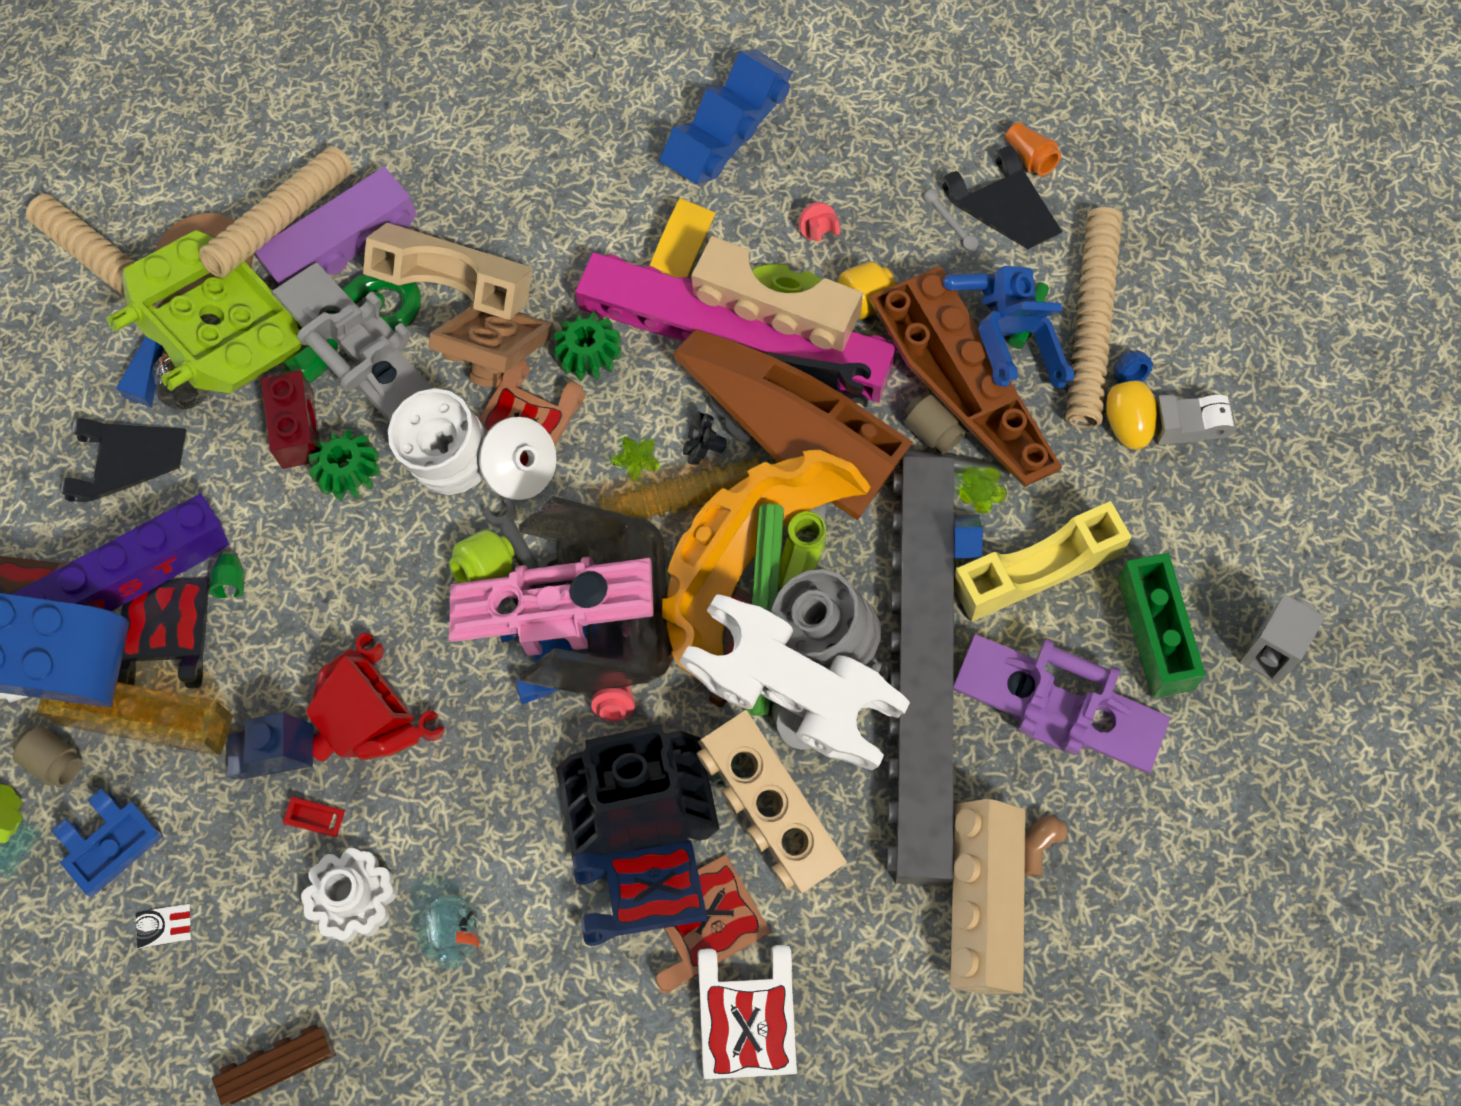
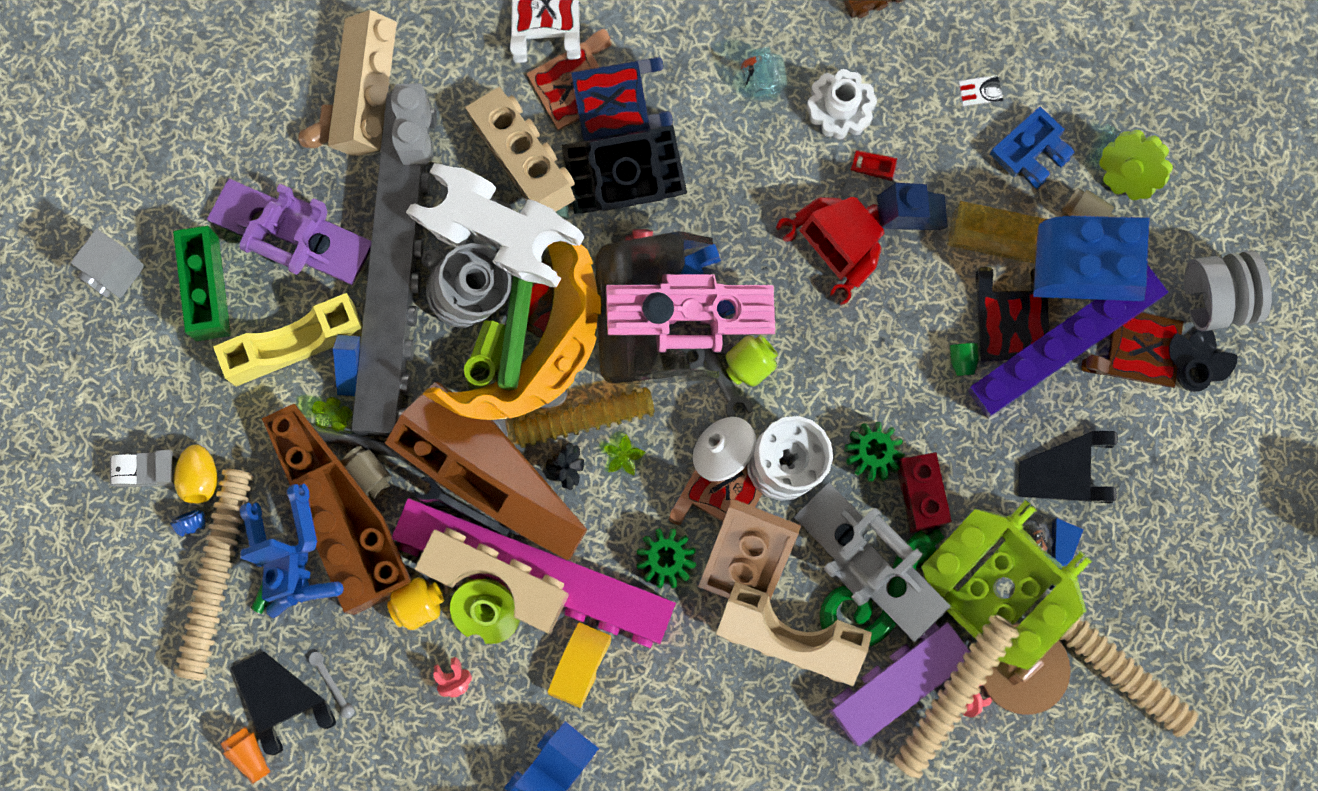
camera: 175 degrees right, 10 degrees up
none -> light grey brick [391,83,432,165]

